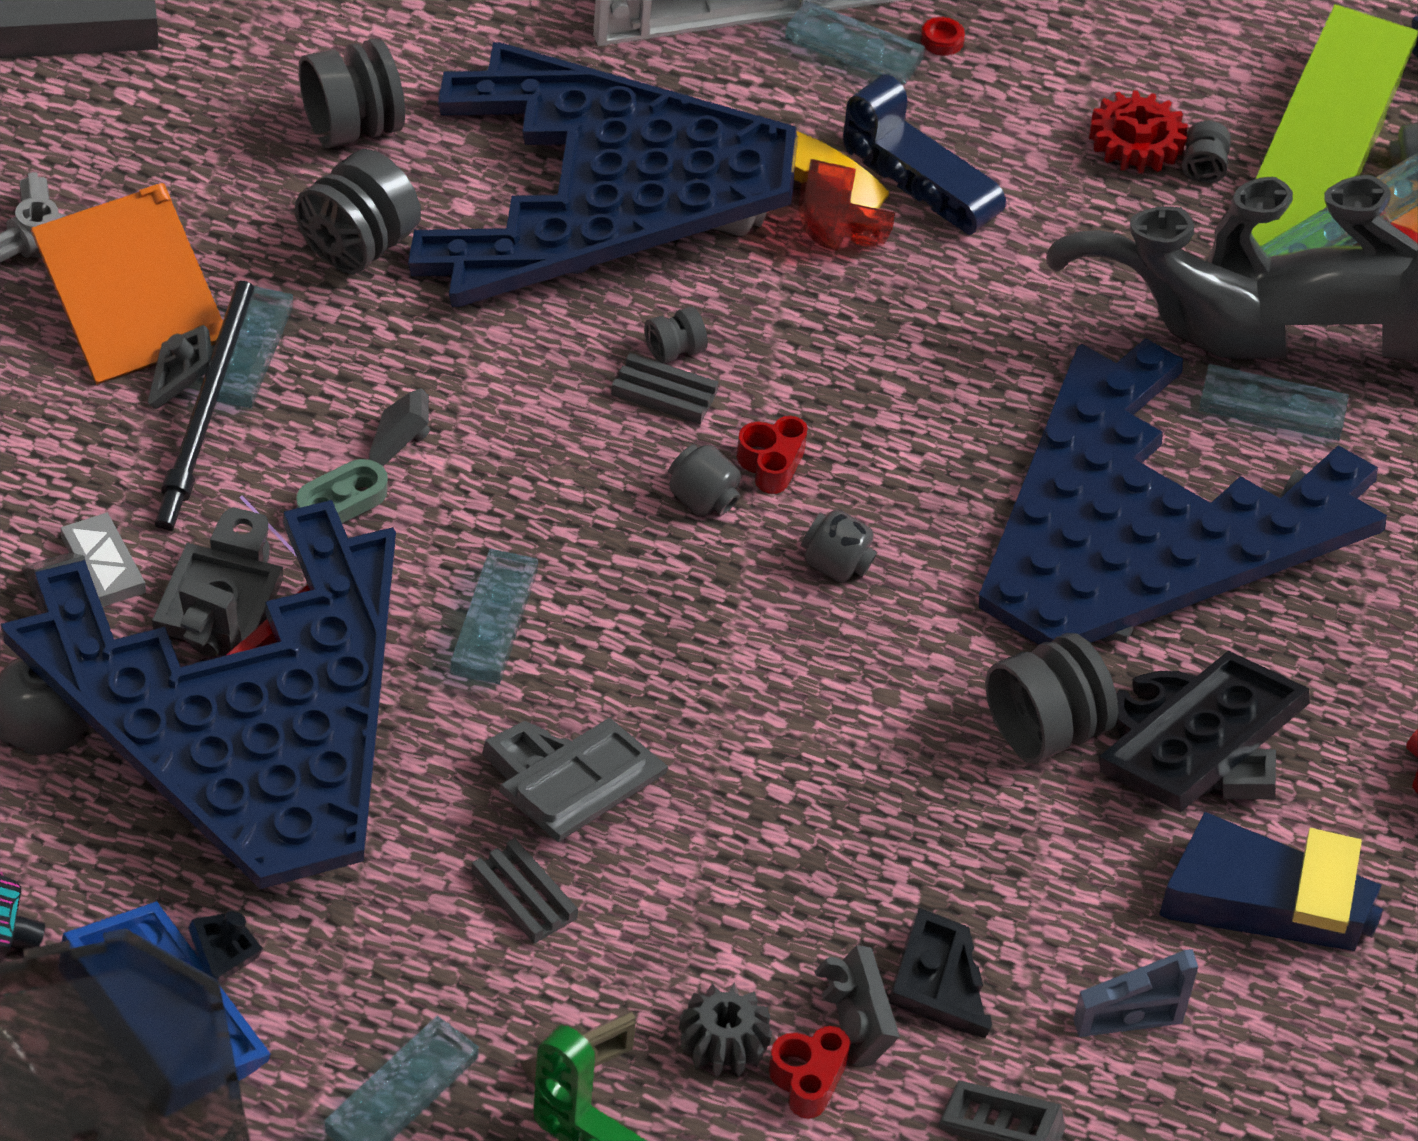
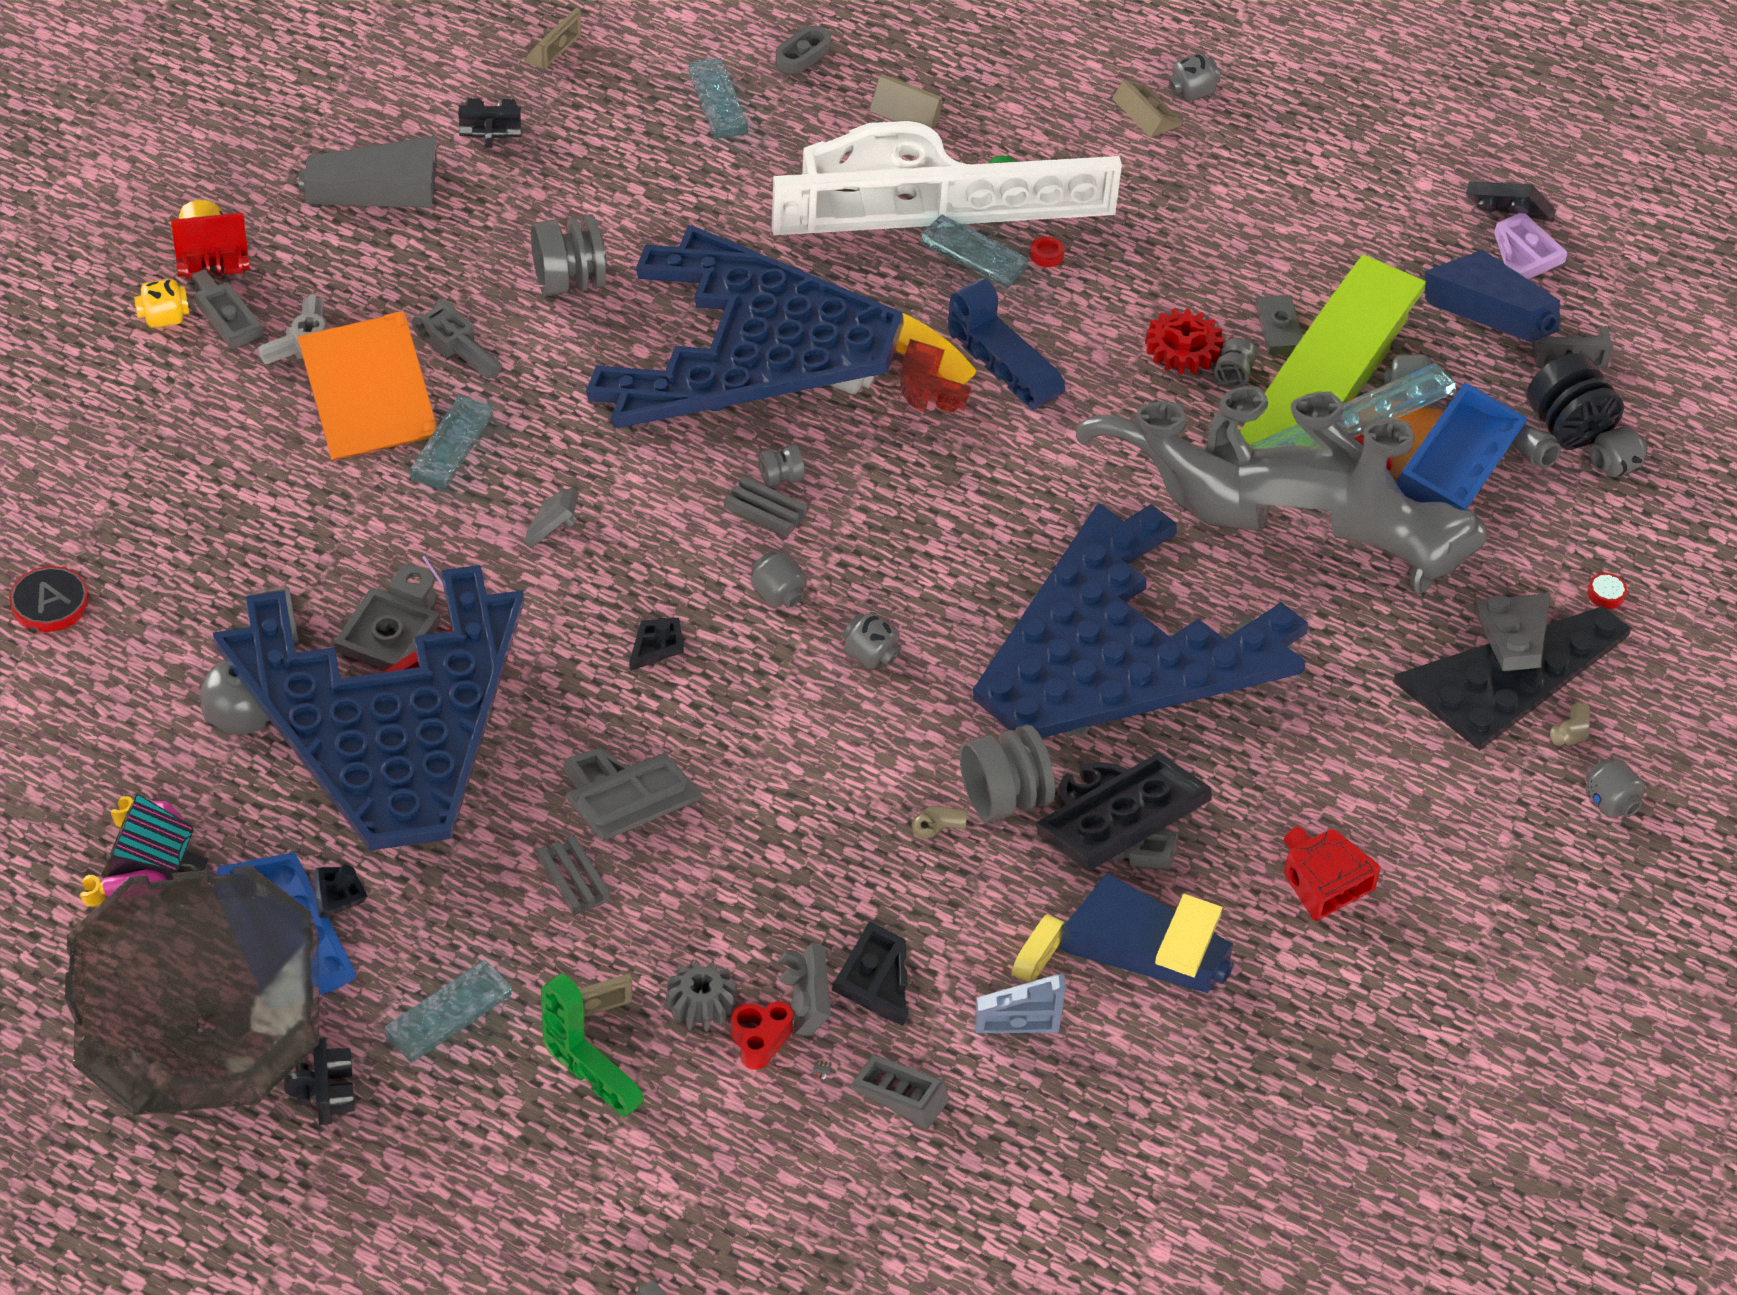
camera: 10 degrees right, 0 degrees up
light grey tile [60,512,146,607] -> none
dark grey piece [148,325,212,409] -> none
black bar [154,281,255,531] -> none
dark grey plate [178,576,242,657] -> none
dark grey wheel [295,148,421,275] -> none
sand green plate [296,459,388,523] -> none
clear light blue plate [450,548,538,685] -> none
red piece [736,416,808,494] -> none
clear light blue plate [1199,364,1349,441] -> none
none -> dark grey connector [412,299,503,379]
none -> black piece [629,617,684,670]
none -> dark grey piece [813,1060,832,1079]
none -> dark tan arm [912,806,968,839]
none -> light yellow beam [1012,914,1066,983]
none -> dark grey plate [1255,295,1303,355]

